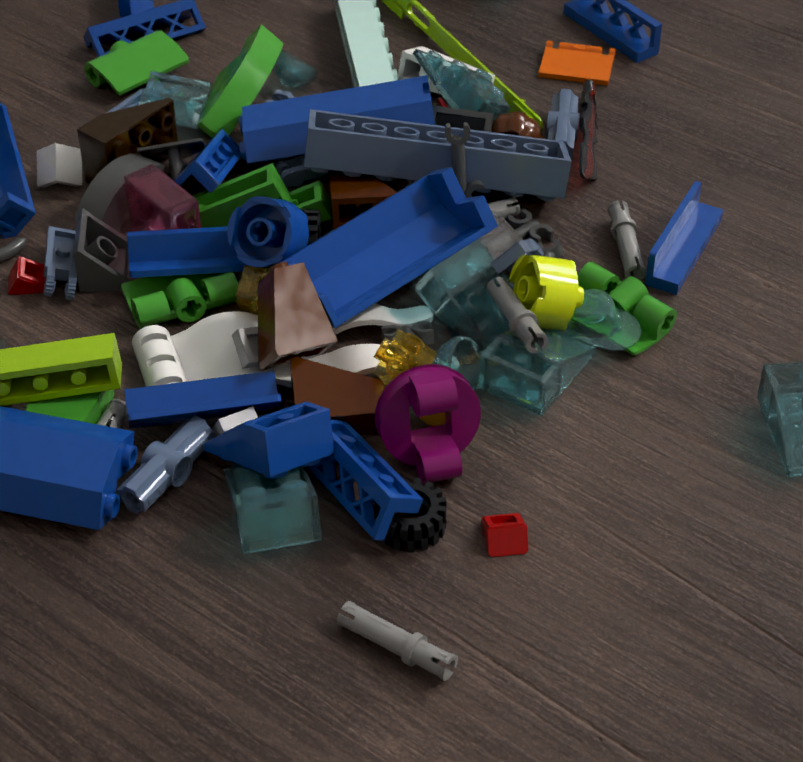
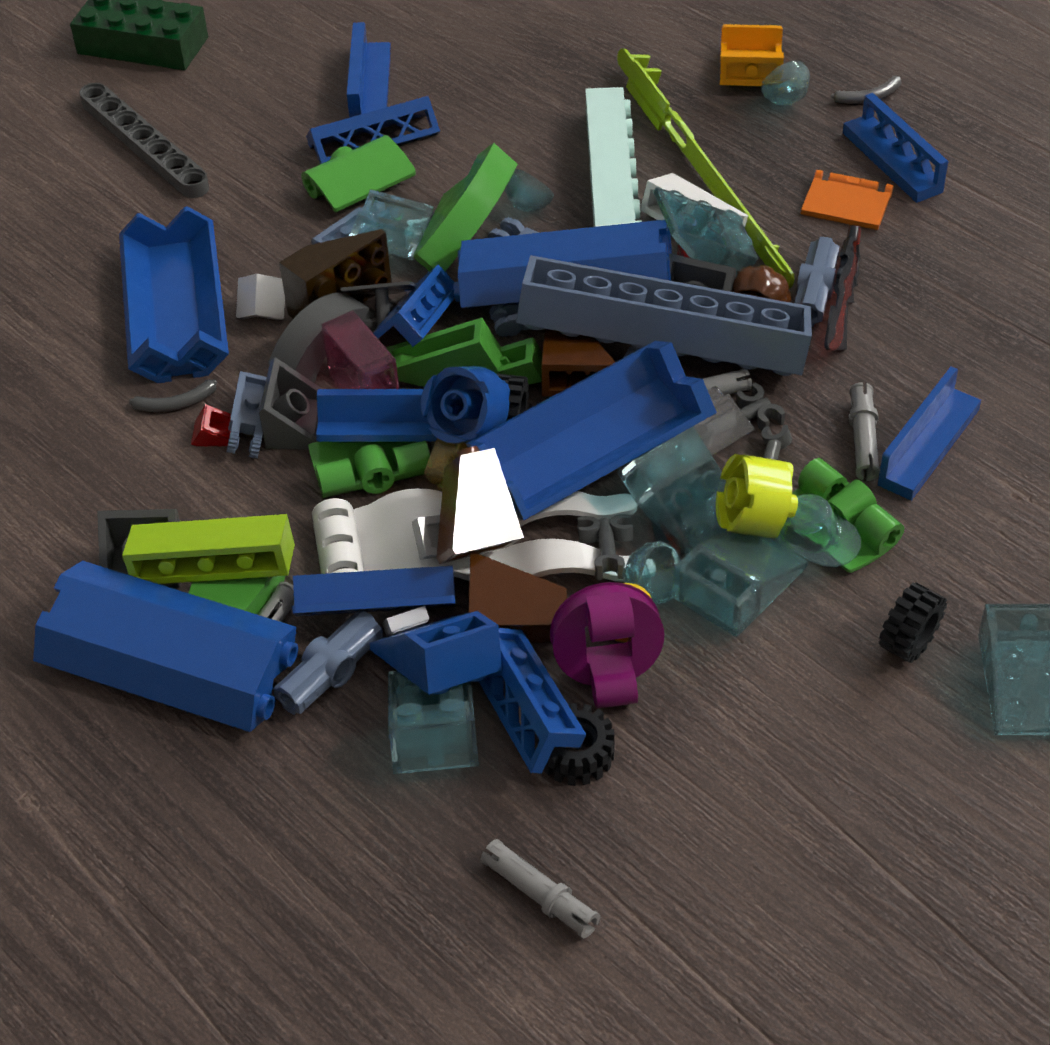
camera: 10 degrees right, 5 degrees up
clear yellow brick [373,329,437,385] -> none
dark grey bar [444,122,484,198] -> none
red slope [481,513,528,557] -> none
light grey pin [486,277,549,353] -> none
sand blue hinge [491,238,545,274] -> none
none -> black tyre [879,582,947,663]

